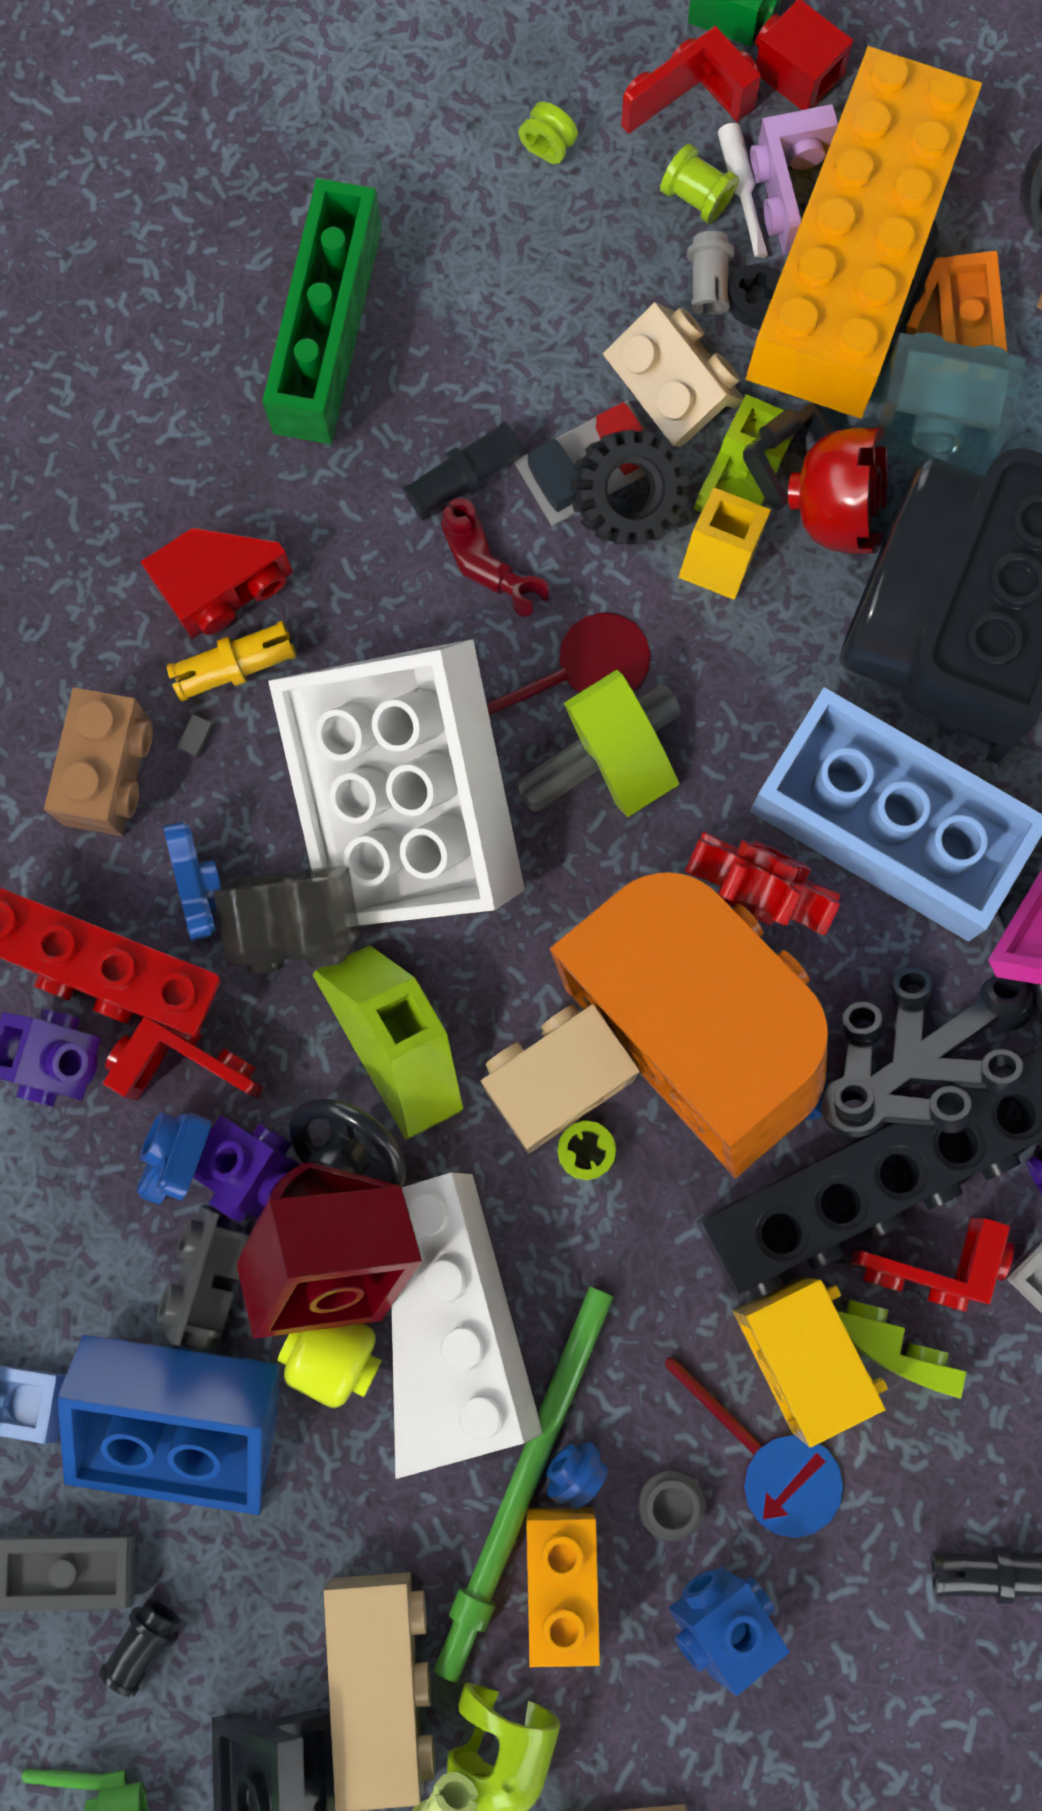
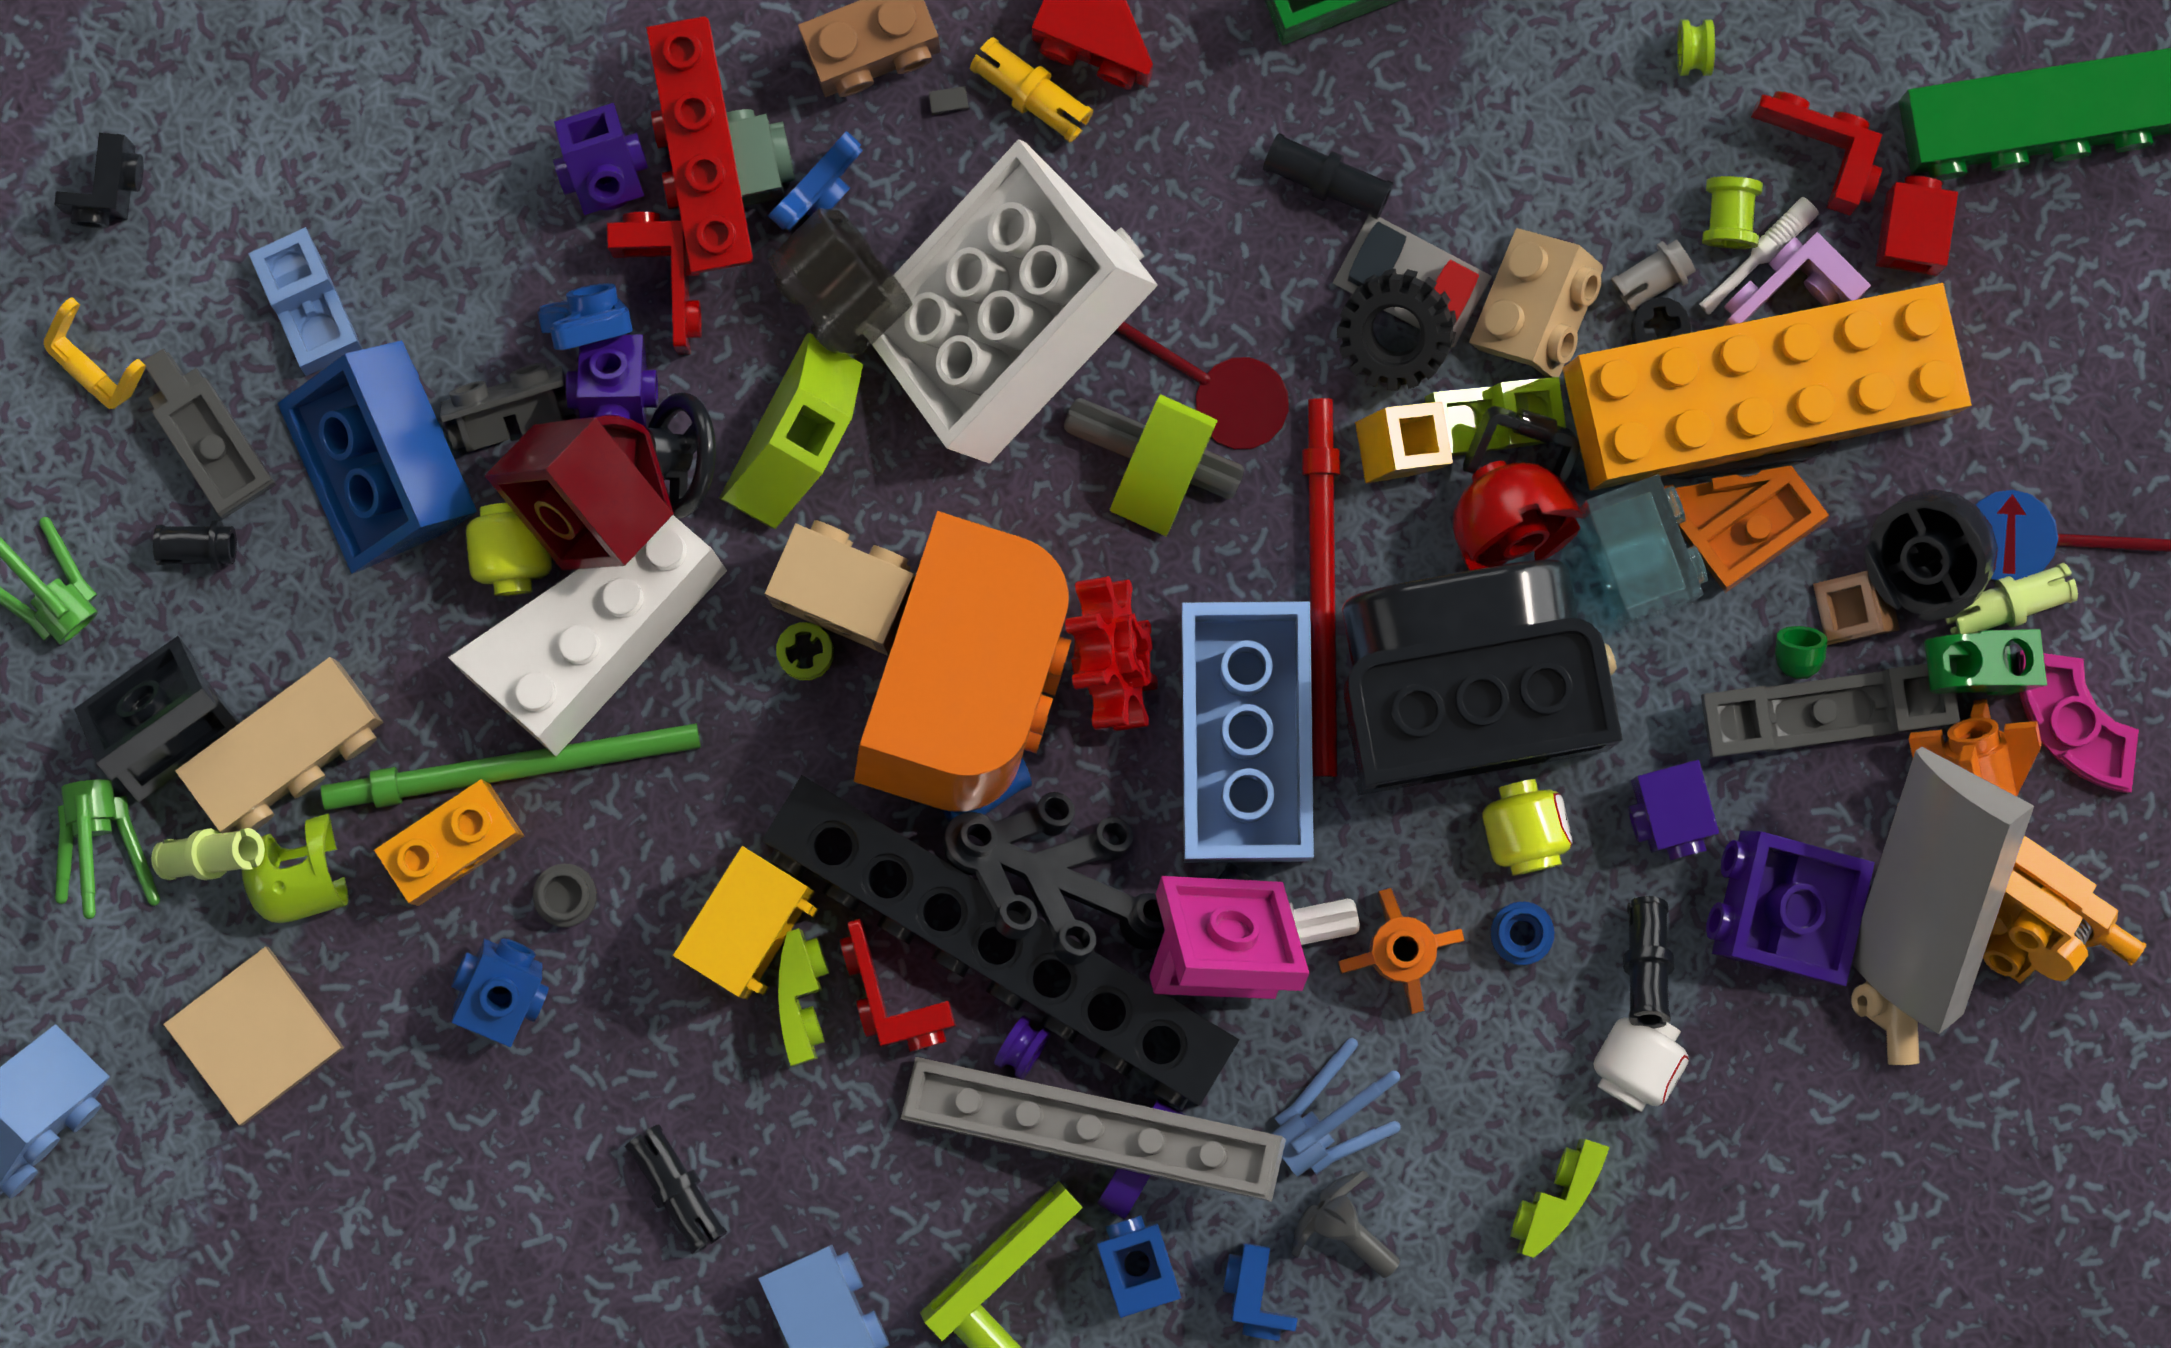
camera: 55 degrees right, 5 degrees up
dark red arm [441,498,549,617] -> none
blue plate [547,1442,608,1509] -> none
blue piece [665,1357,843,1538] -> none
none -> sand green brick [727,109,796,207]
none -> red bar [1302,398,1340,777]

